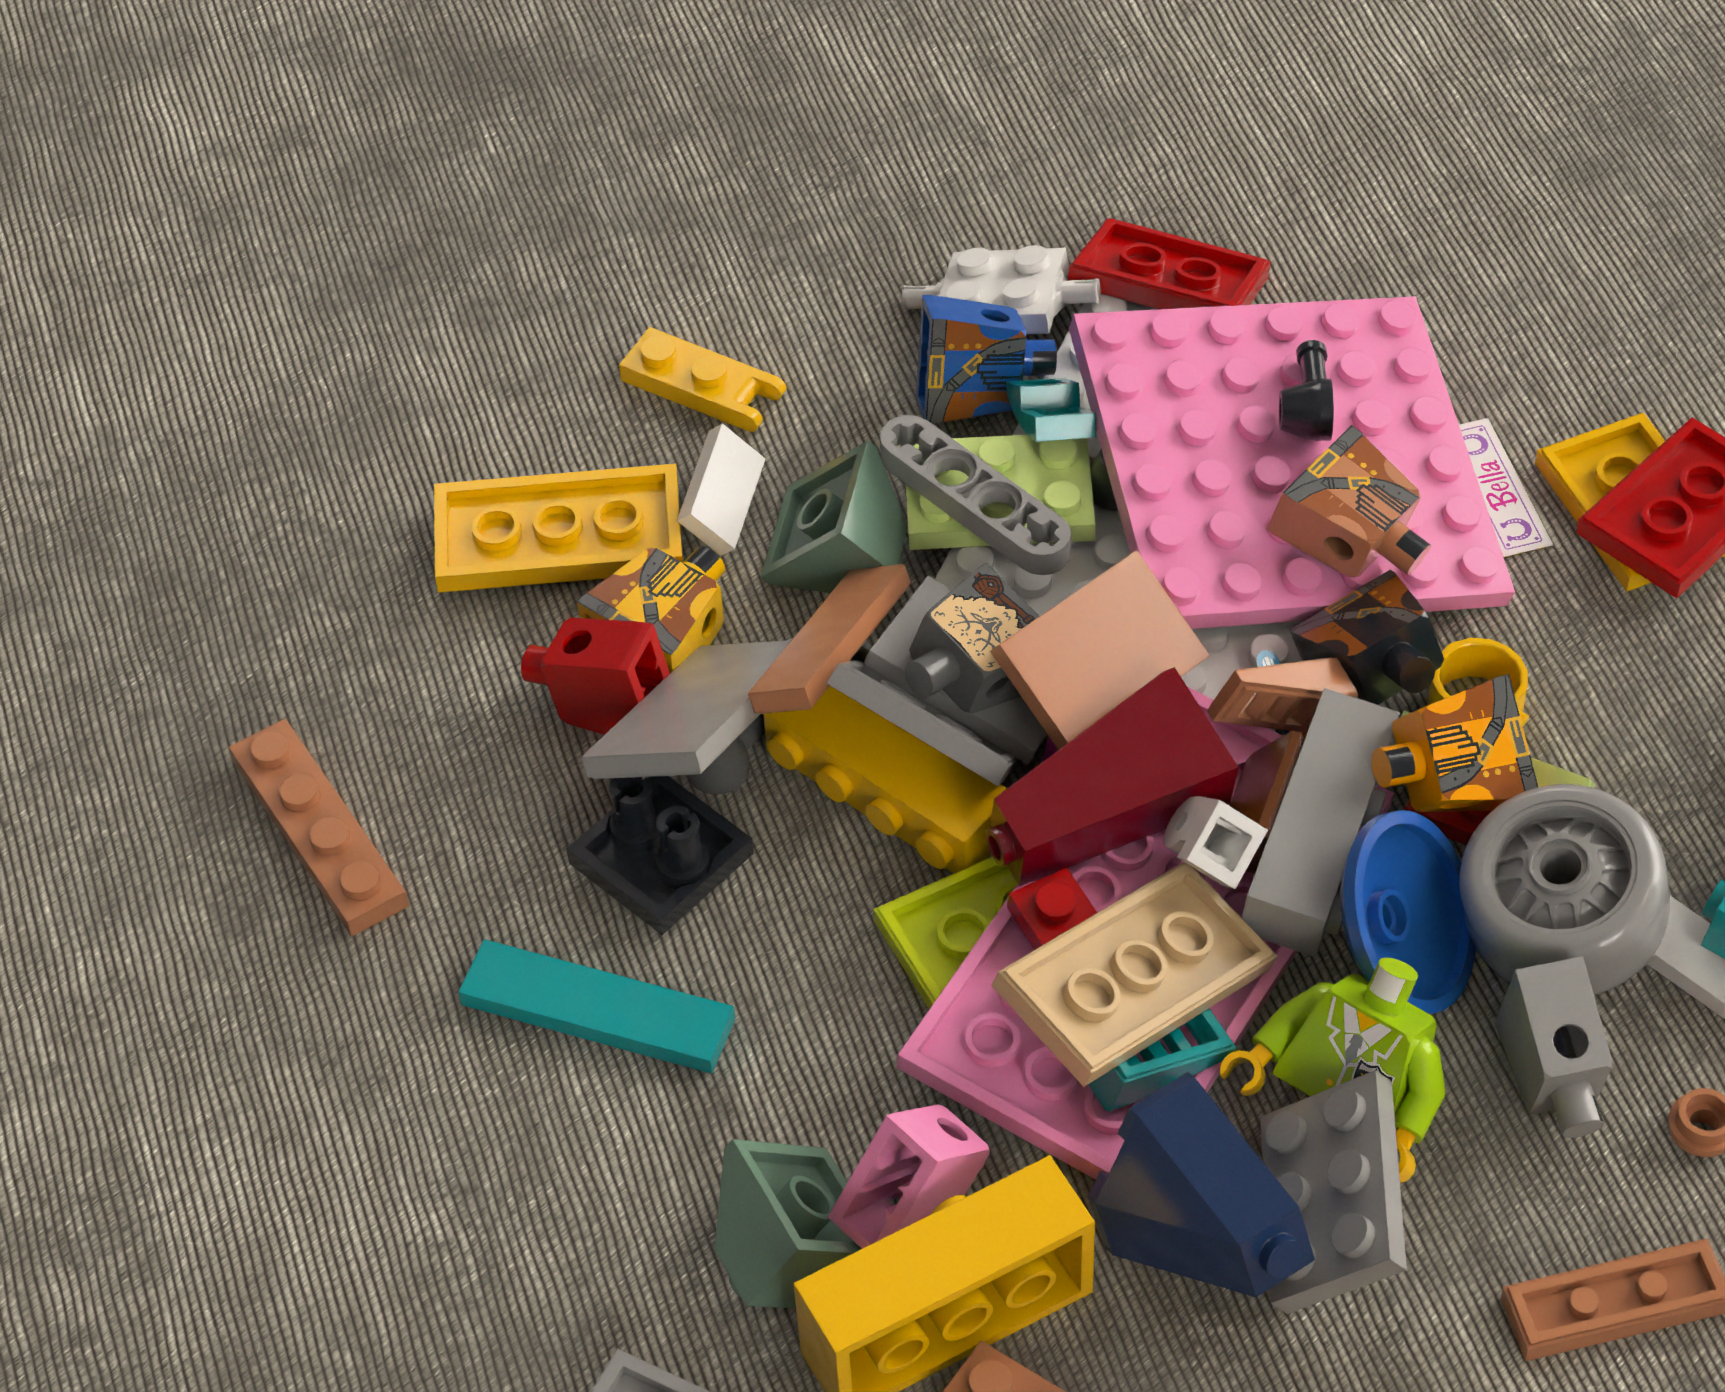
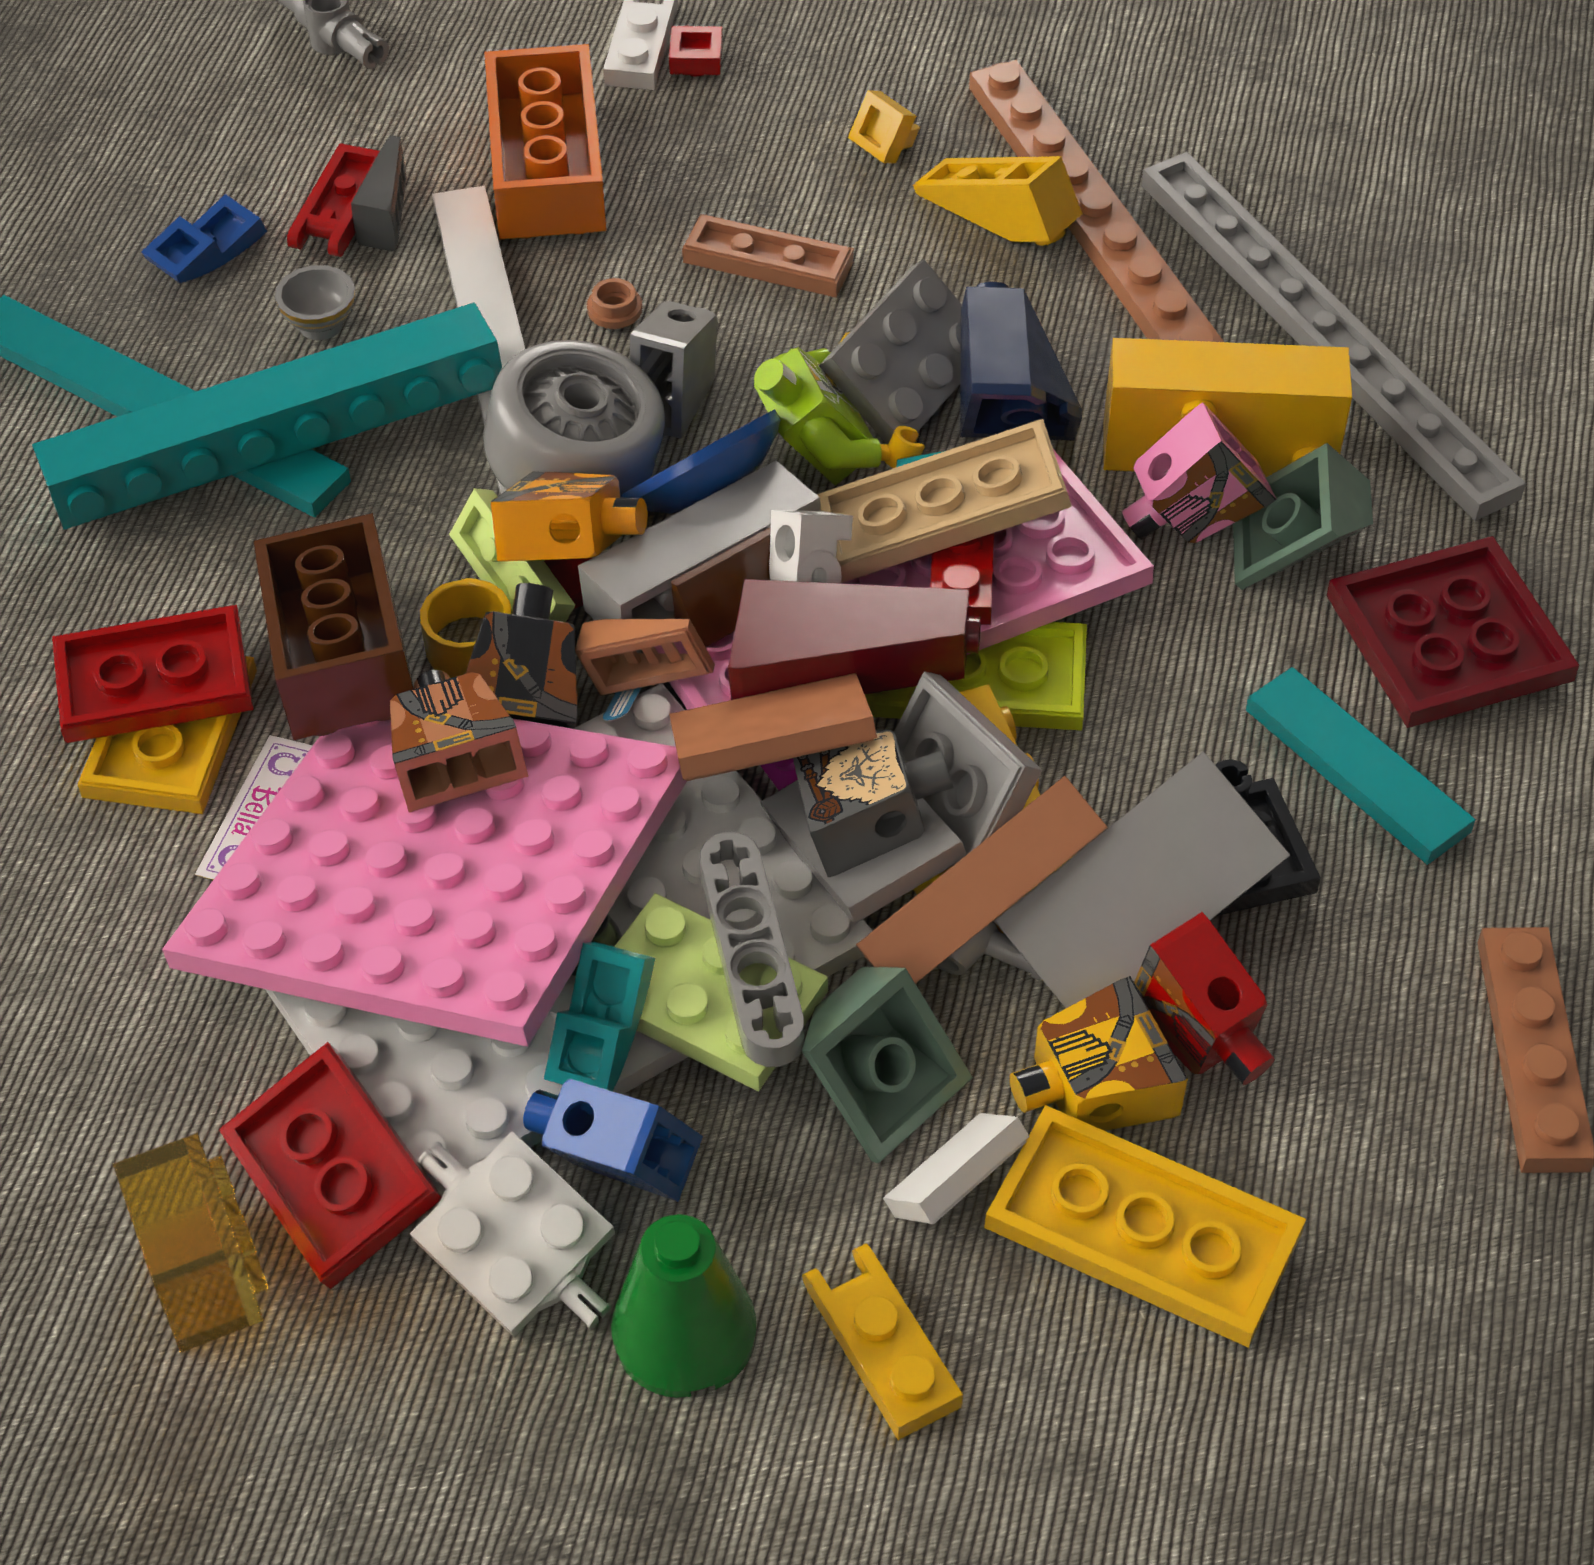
camera: 150 degrees left, 0 degrees up
black bar [1279,340,1334,441] -> none
none -> clear yellow brick [113,1133,269,1353]
none -> reddish brown brick [253,513,414,740]
none -> green cone [611,1214,756,1398]
none -> dark red plate [1326,536,1580,728]

